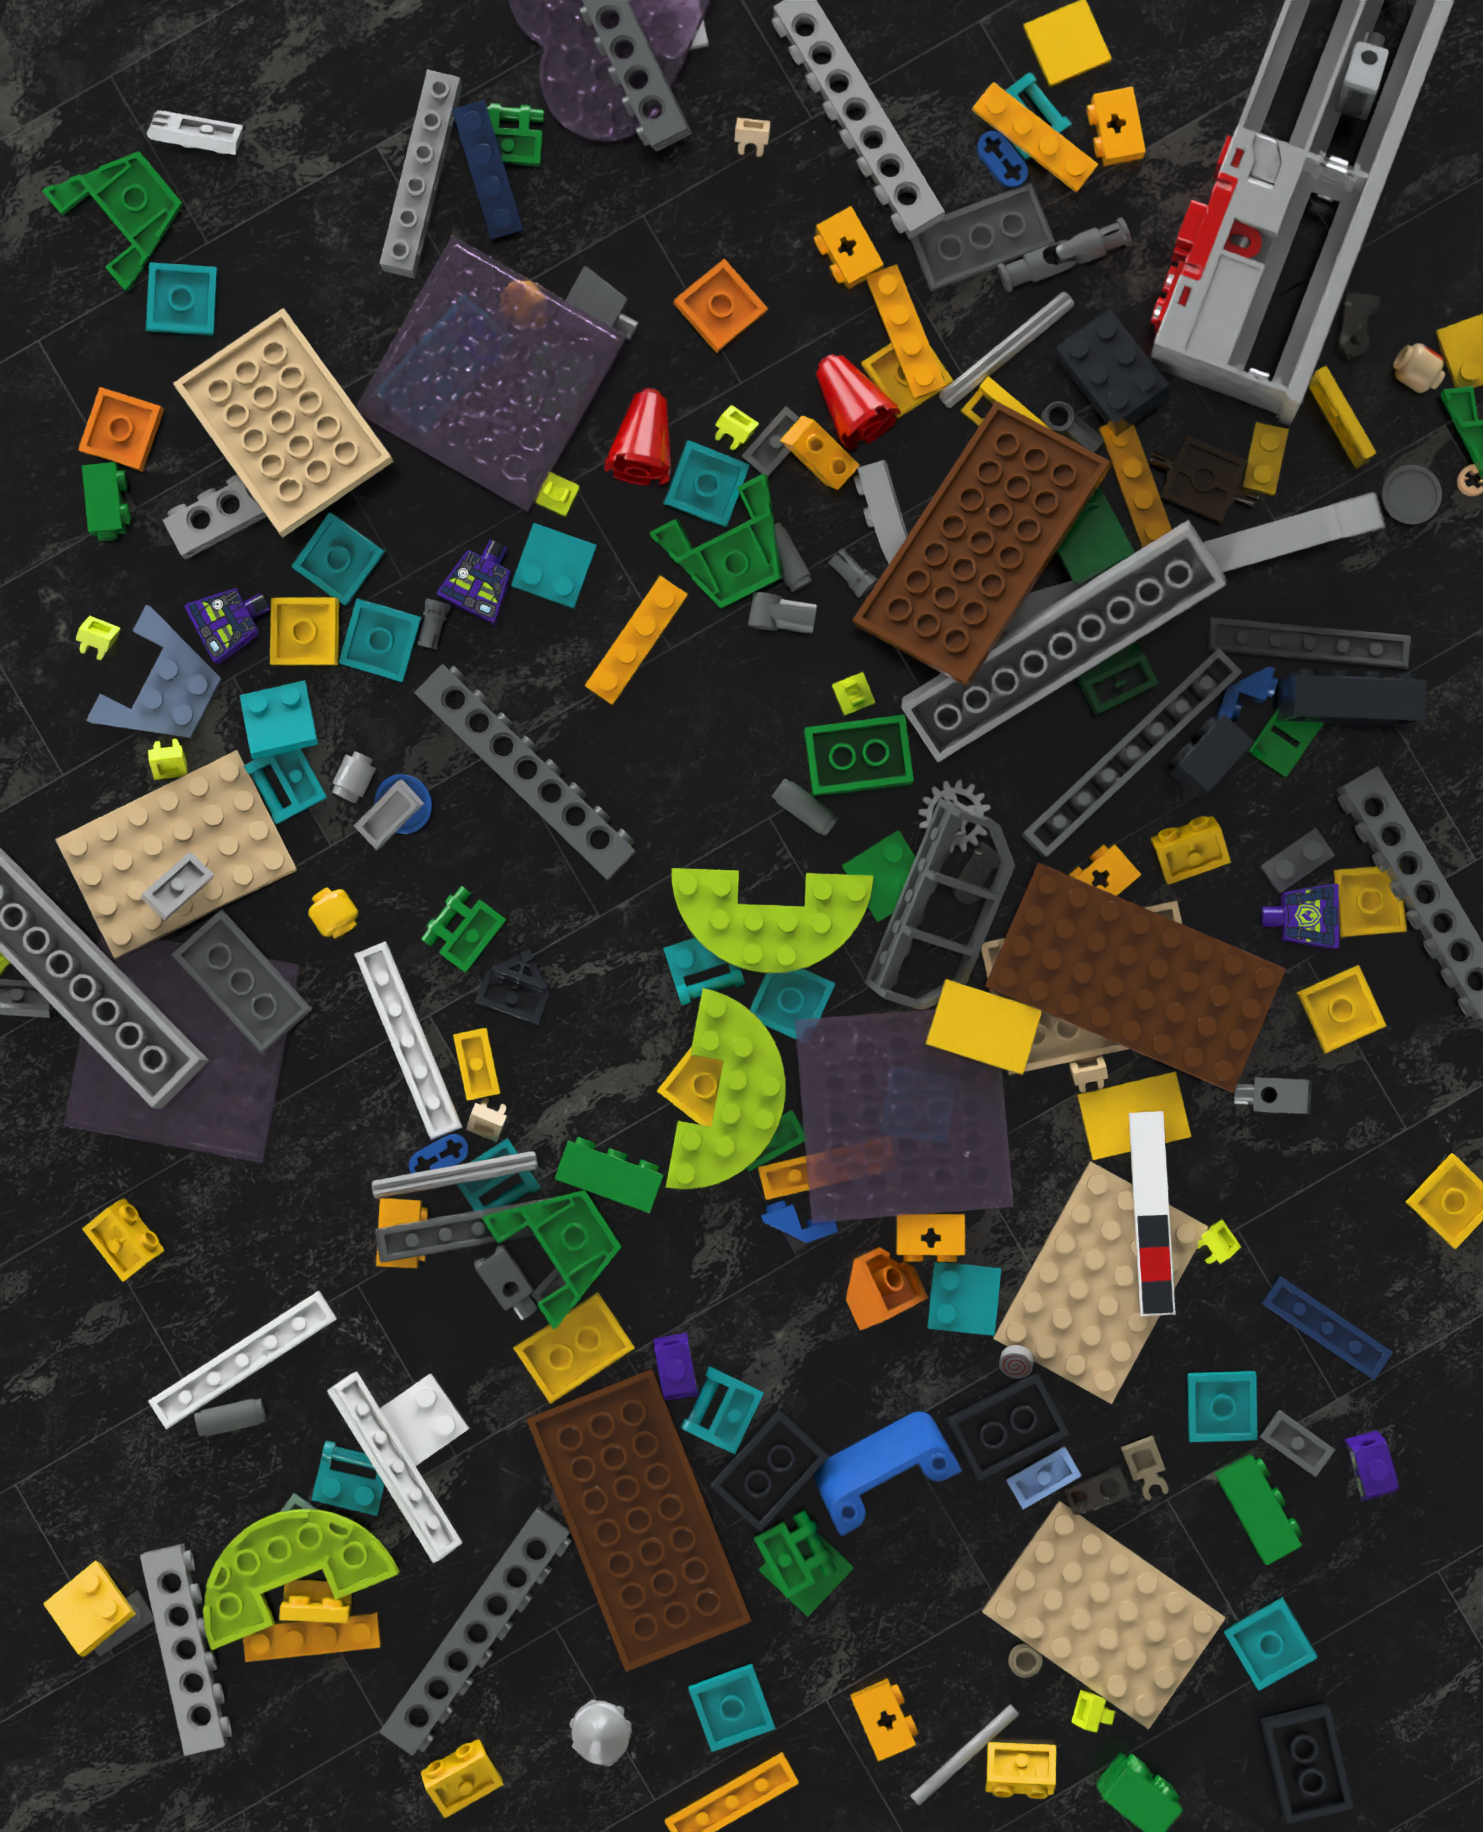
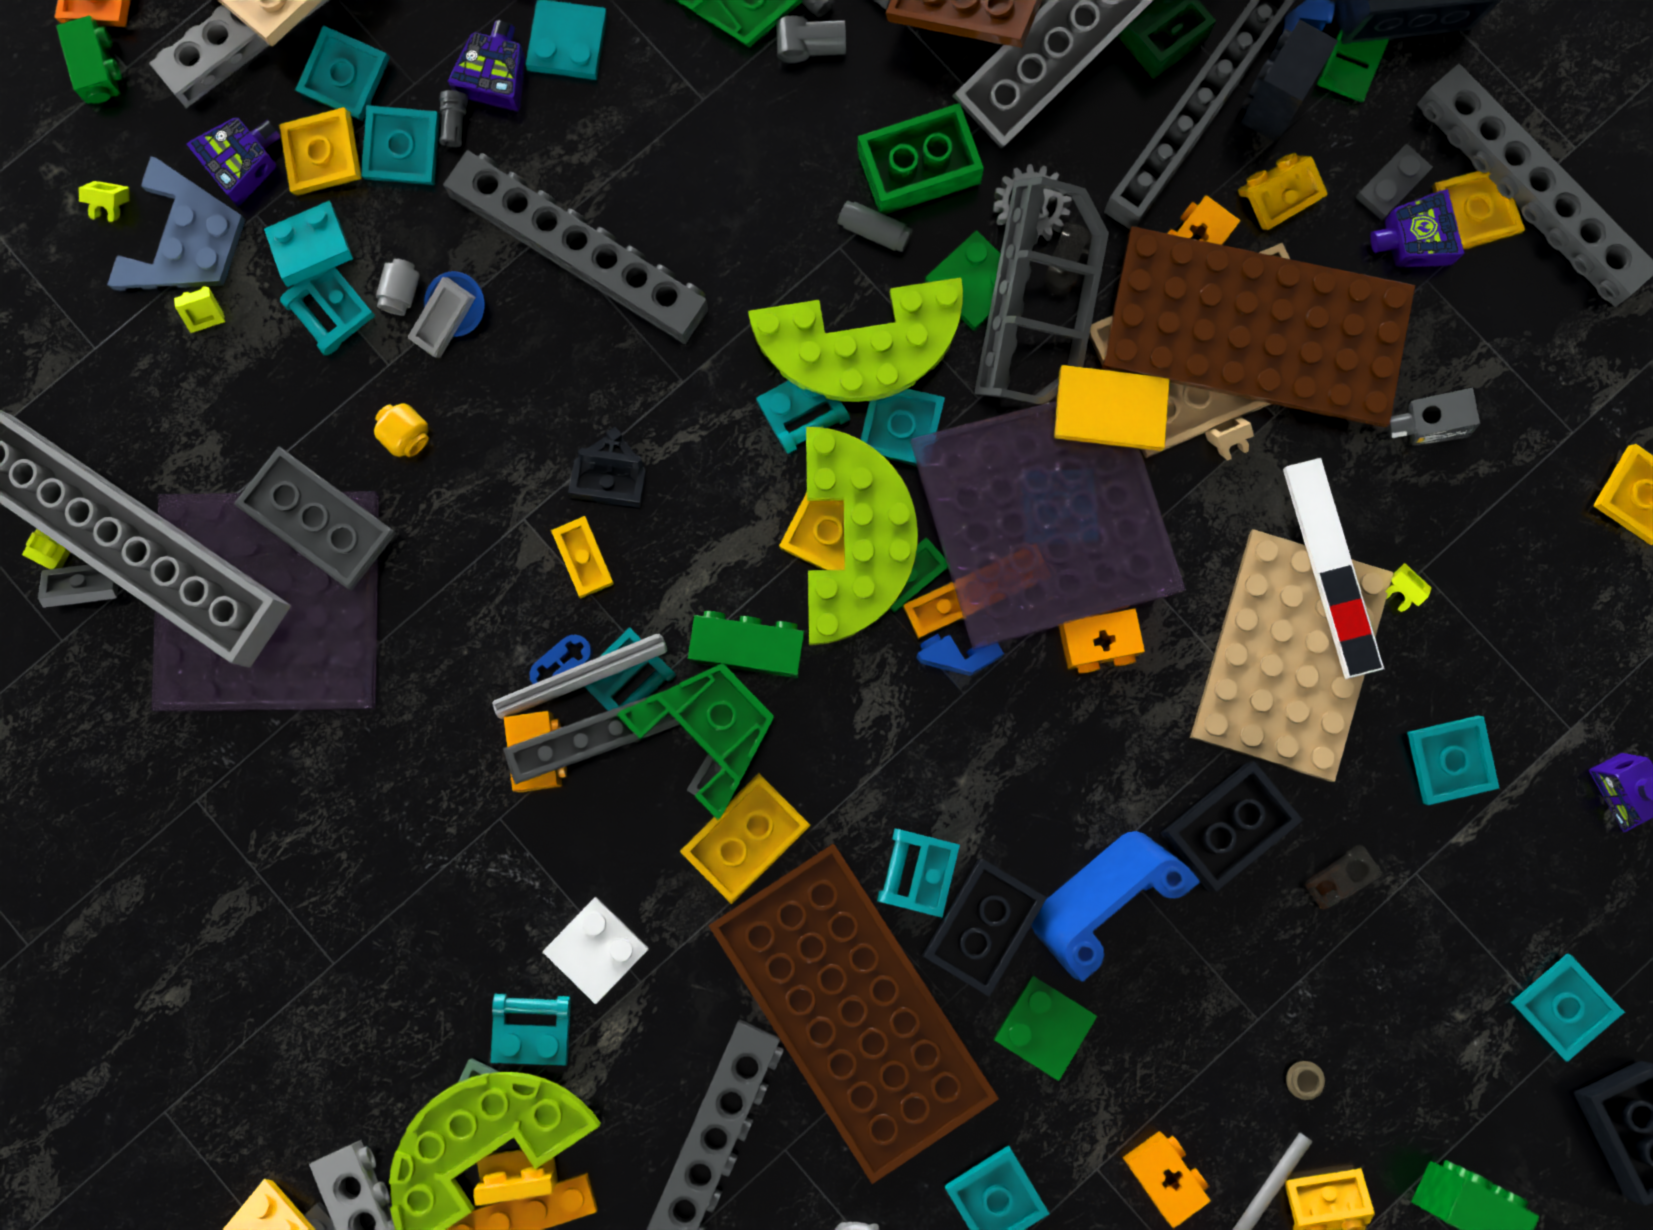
camera: 10 degrees left, 5 degrees down
tan plate [55,750,297,960] -> none
yellow bracket [82,1198,164,1282] -> none
light grey hinge [141,852,214,921] -> none
white tile [148,1291,337,1429] -> none
dark grey piece [195,1399,266,1437] -> none
white tile [327,1371,462,1563] -> none
white tile [355,941,463,1140] -> none
green plate [421,886,506,973] -> none
tan tile [466,1097,507,1142] -> none
dark grey torso [473,1241,538,1320] -> none
light orange plate [585,576,688,706] -> none
dark purple torso [654,1332,699,1402] -> none
green plate [754,1510,837,1599] -> none
neon yellow tile [832,672,875,716] -> none
orange slope [846,1247,928,1330] -> none
teal plate [927,1261,1001,1336] -> none
tan plate [982,1500,1226,1729] -> none
light grey tile [999,1345,1034,1379] -> none
light blue plate [1006,1446,1081,1509] -> none
neon yellow tile [1071,1690,1115,1733] -> none
yellow tile [1077,1071,1191,1160] -> none
dark tan plate [1121,1435,1168,1500] -> none
green brick [1214,1454,1303,1565] -> none
dark grey plate [1259,1409,1335,1477] -> none
dark blue plate [1261,1276,1393,1380] -> none
yellow tile [1297,965,1386,1054] -> none

